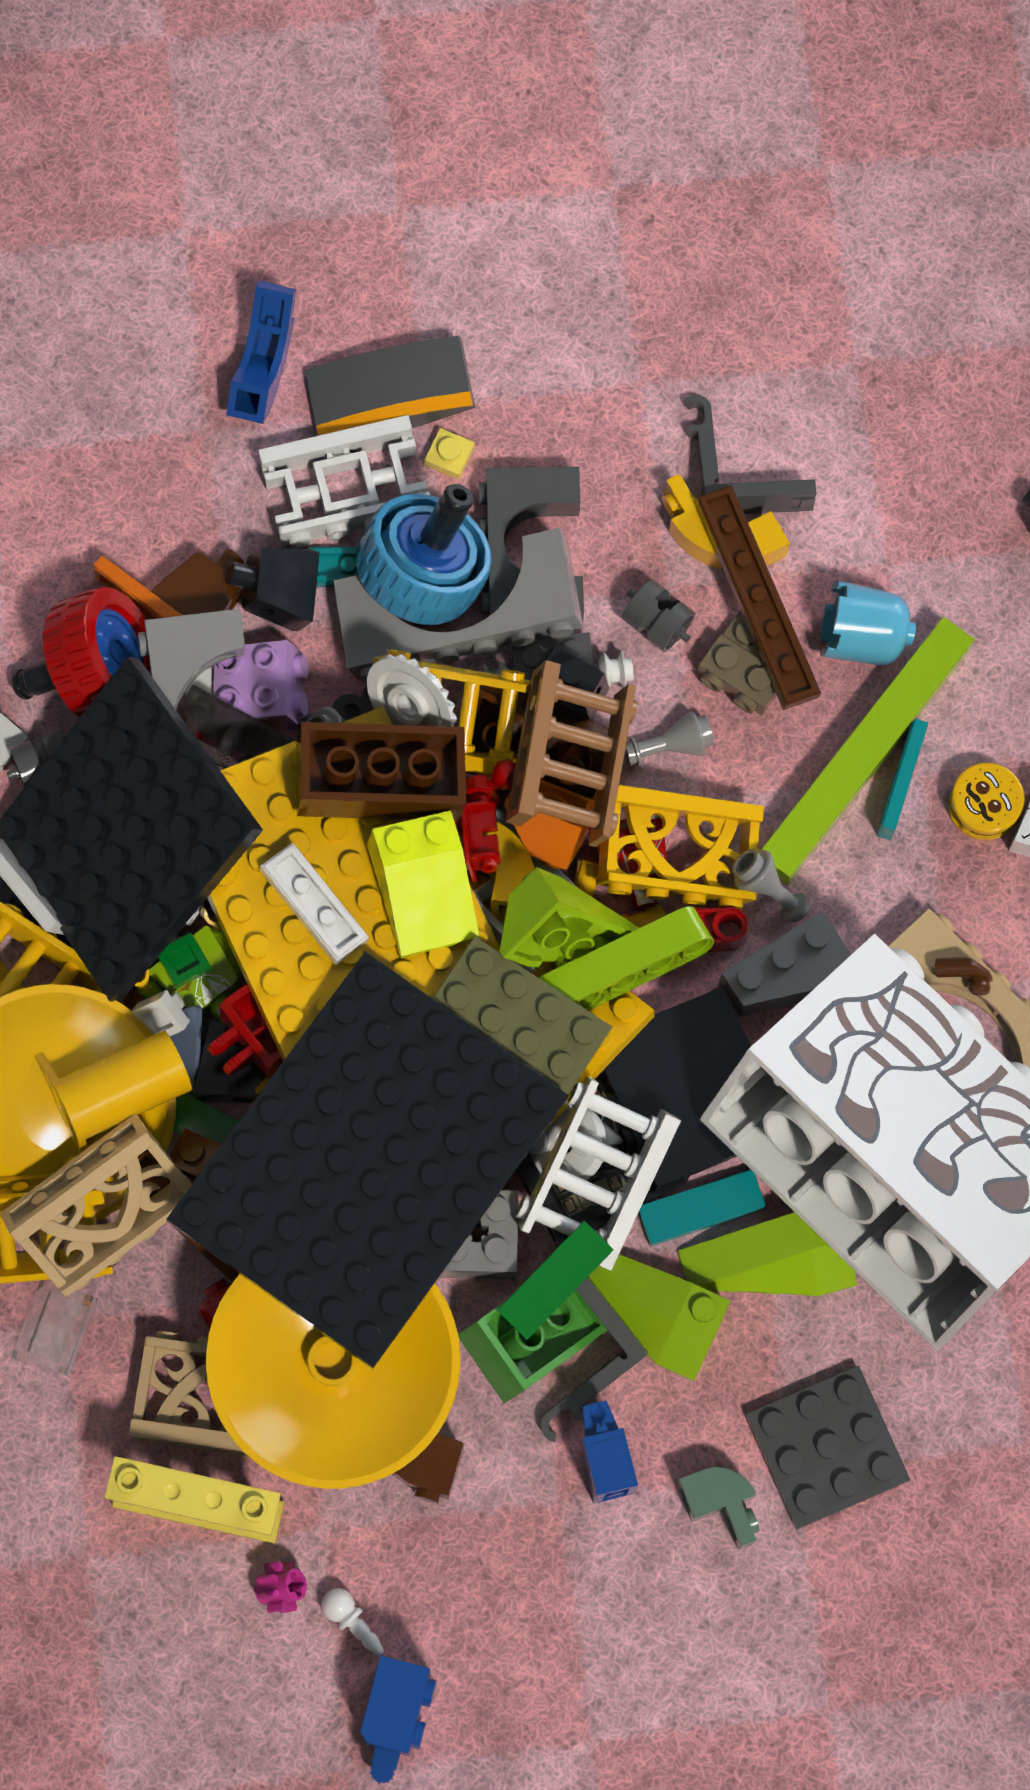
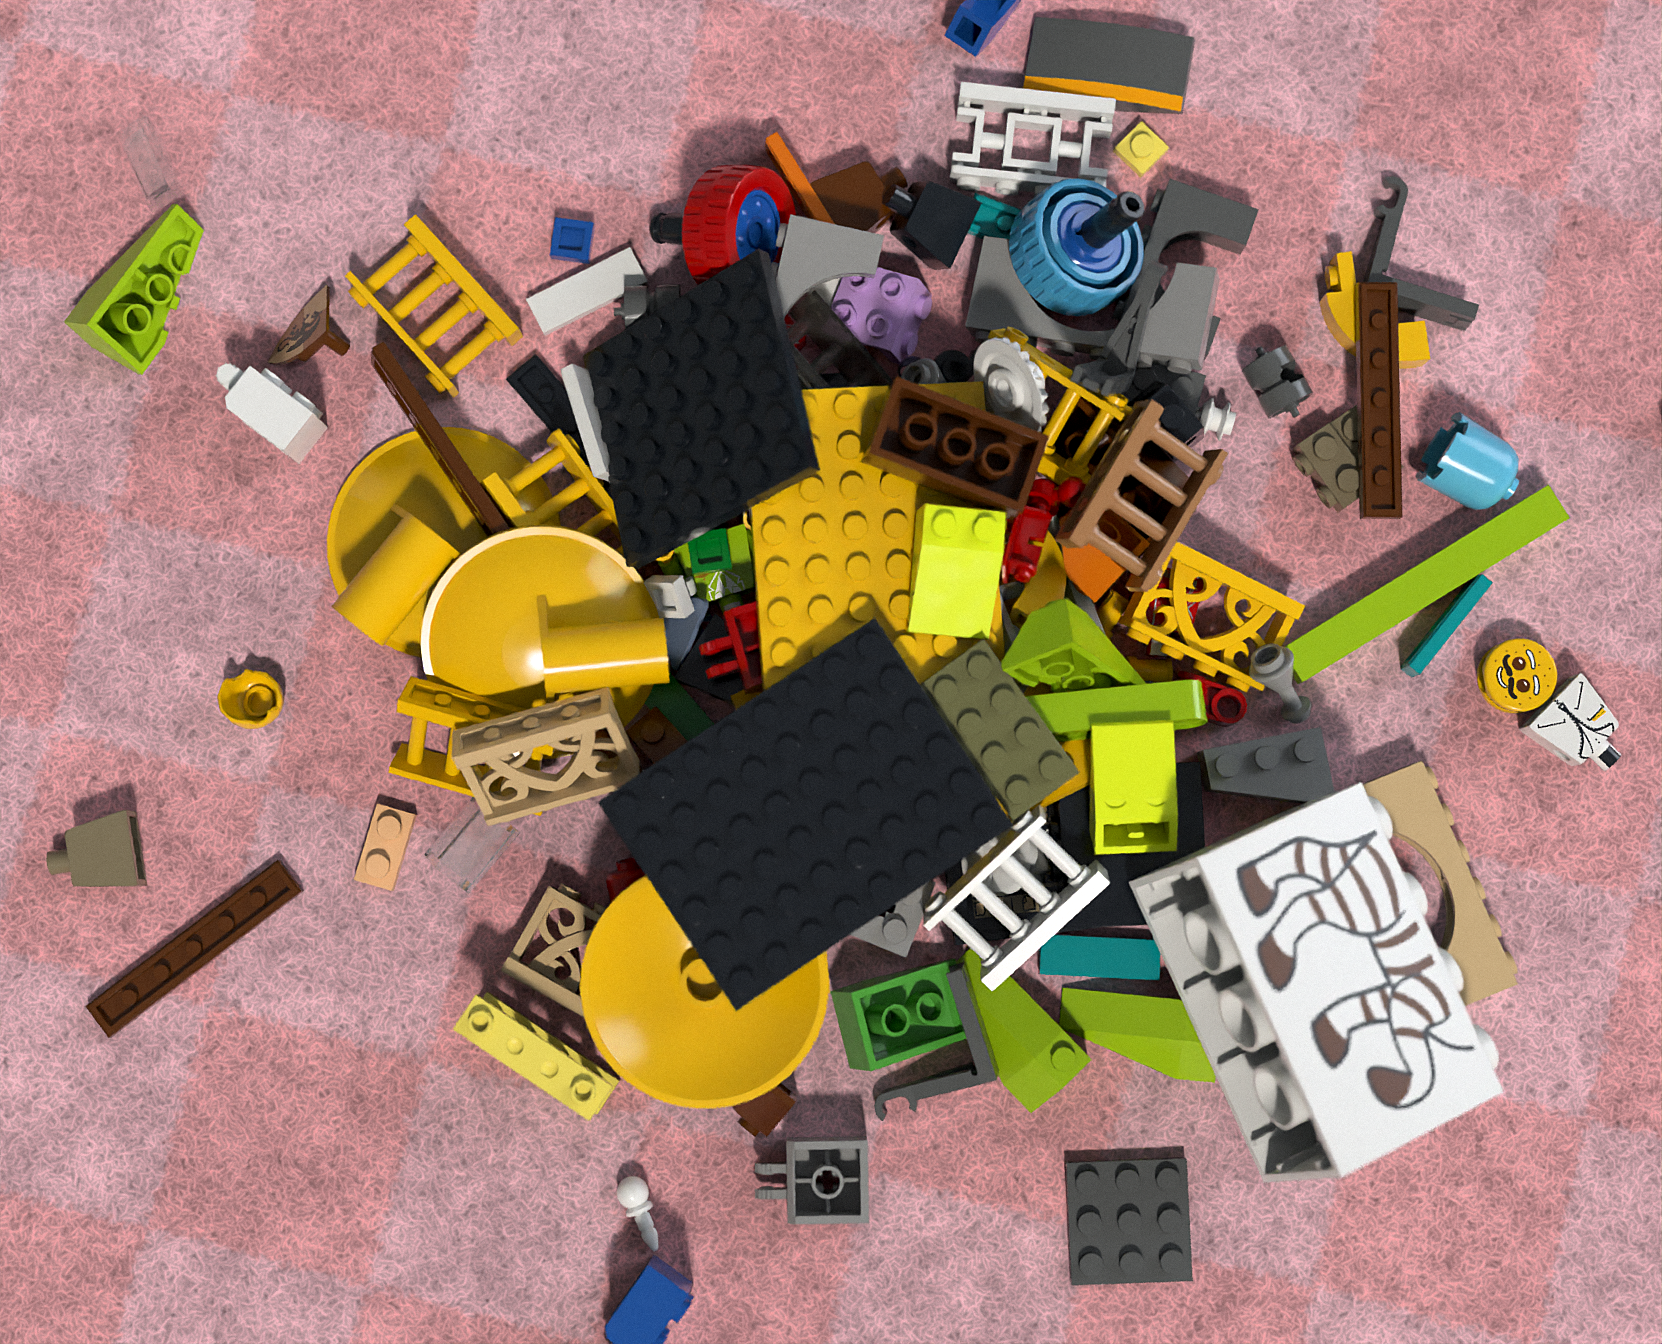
camera: 25 degrees right, 10 degrees up
dark pink gear [254,1561,307,1613] -> none
white tile [259,843,369,965] -> none
green tile [497,1221,614,1340] -> none
blue hinge [581,1401,638,1504] -> none
light grey piece [625,711,714,767] -> none
sand green brick [677,1467,760,1550] -> none
reddish brown arm [935,957,993,996] -> none
none -> light grey hinge [755,1136,869,1224]
none -> dark grey hinge [1070,260,1168,397]
none -> neon yellow slope [1089,720,1178,855]

